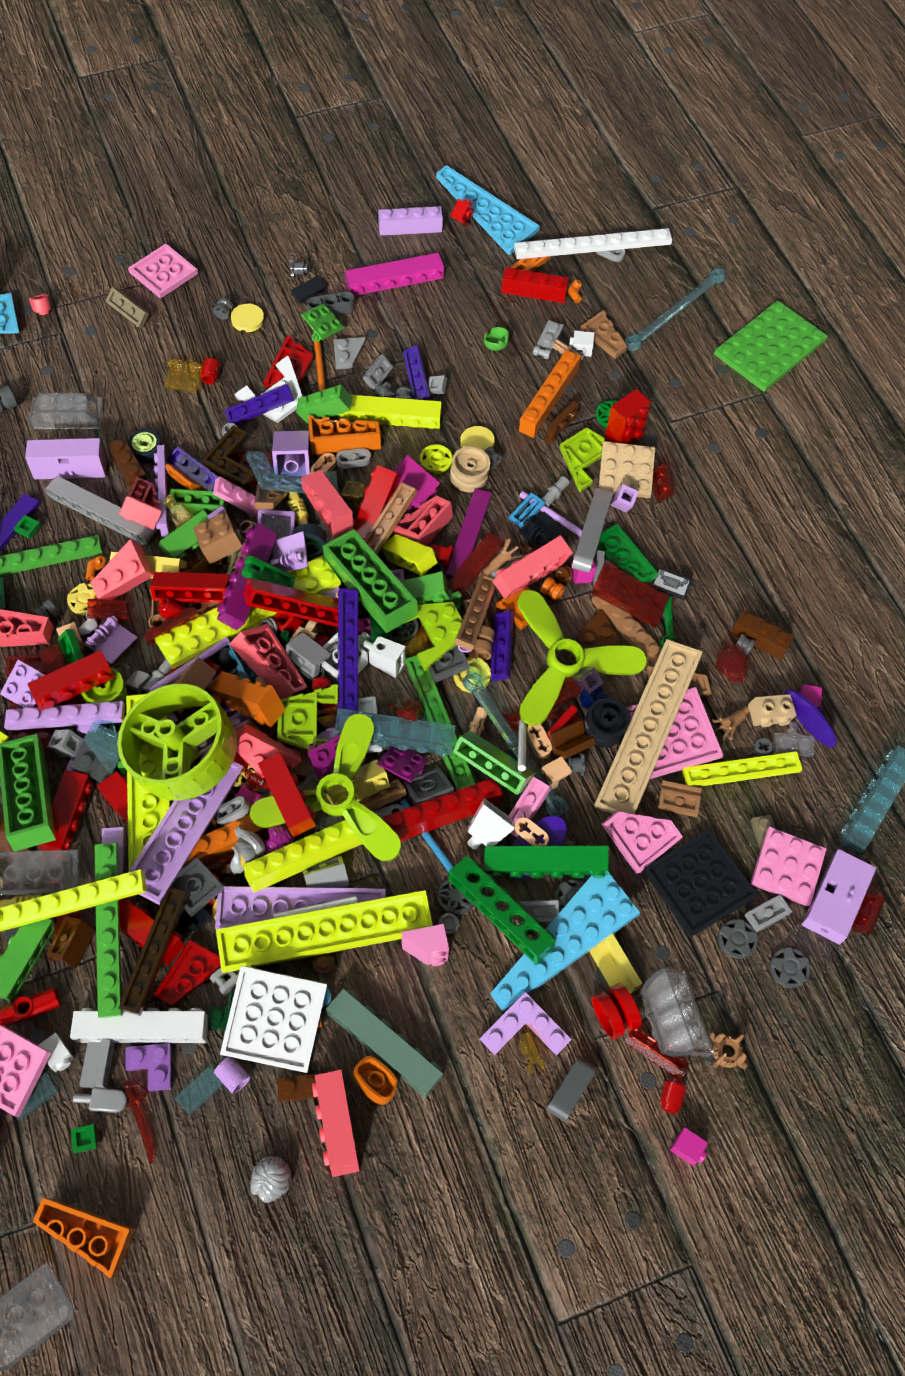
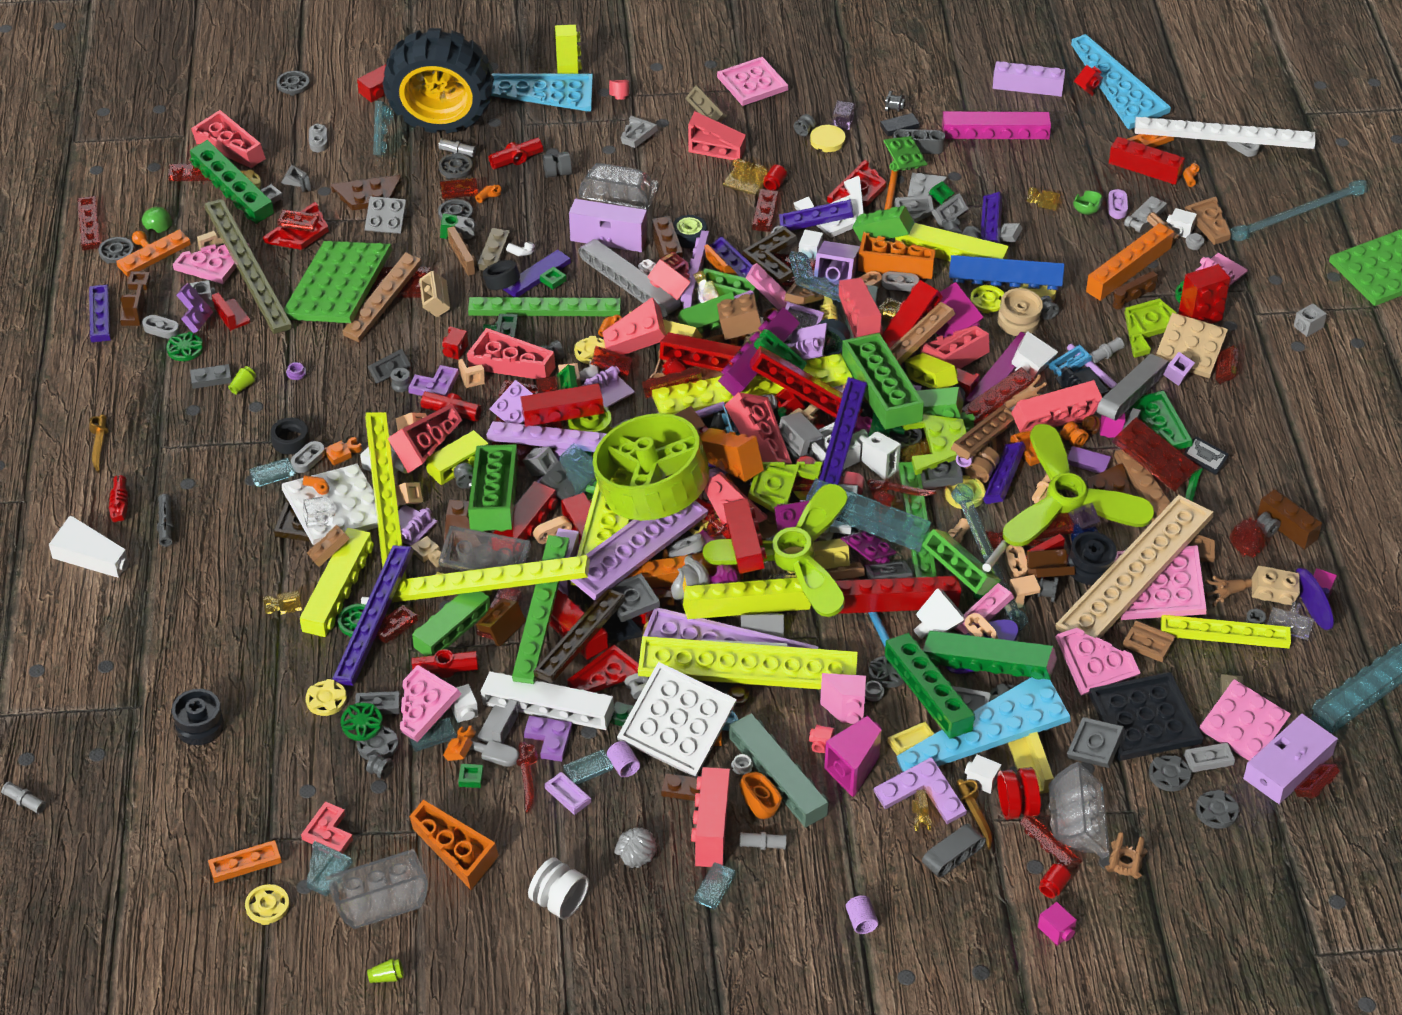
camera: 20 degrees right, 15 degrees down
none -> orange plate [443,726,476,761]
none -> white wheel [528,857,589,920]
none -> light nougat beam [533,516,572,544]
none -> lavender tile [545,772,591,815]
none -> light grey wing [621,116,658,148]
none -> white plate [638,259,656,275]
none -> coral wedge [688,111,746,162]
none -> clear light blue tile [694,862,735,909]
none -> white plate [731,754,753,775]
none -> light grey pin [740,832,786,850]
none -> clear red plate [752,189,778,232]
none -> white brick [799,230,823,261]
none -> coral plate [809,725,835,753]
none -> dark pink slope [824,716,882,797]
none -> clear purple brick [832,101,855,130]
none -> coral plate [839,471,864,498]
none -> lavender piece [846,895,878,934]
none -> clear red sword [867,478,937,497]
none -> light yellow tile [887,721,935,756]
none -> light grey wing [894,196,934,223]
none -> green plate [929,181,955,204]
none -> blue brick [949,255,1065,291]
none -> pearl gold sword [956,779,992,850]
none -> white brick [965,755,1001,794]
none -> white torso [1012,331,1058,378]
none -> clear yellow plate [1027,187,1060,211]
none -> light nougat axle [1032,473,1051,503]
none -> medium lavender tile [1067,446,1111,473]
none -> dark grey plate [1067,717,1125,768]
none -> lavender plate [1108,189,1128,219]
none -> light grey plate [1185,233,1204,250]
none -> bright pink hinge [1196,253,1248,286]
none -> light grey brick [1294,304,1327,337]

